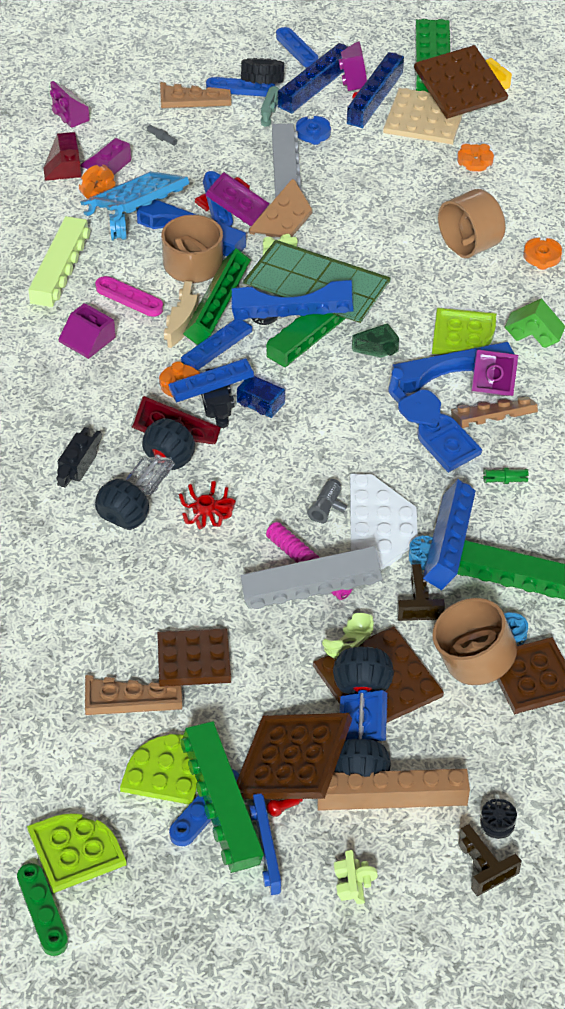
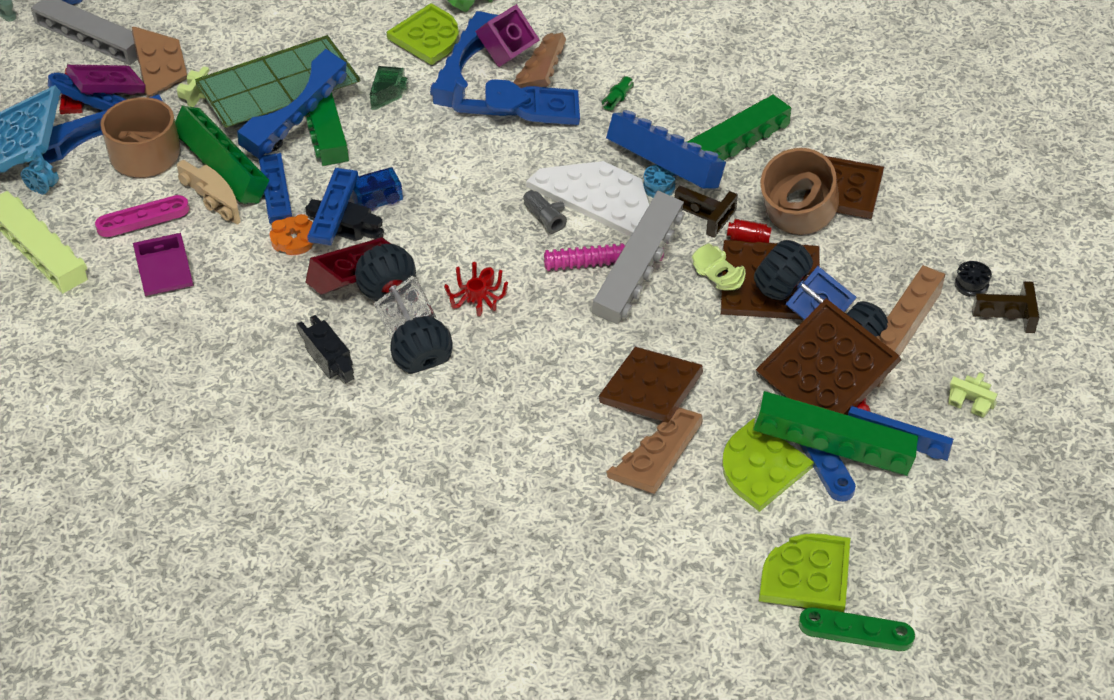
camera: 55 degrees left, 0 degrees up
none -> red head [726,219,772,243]

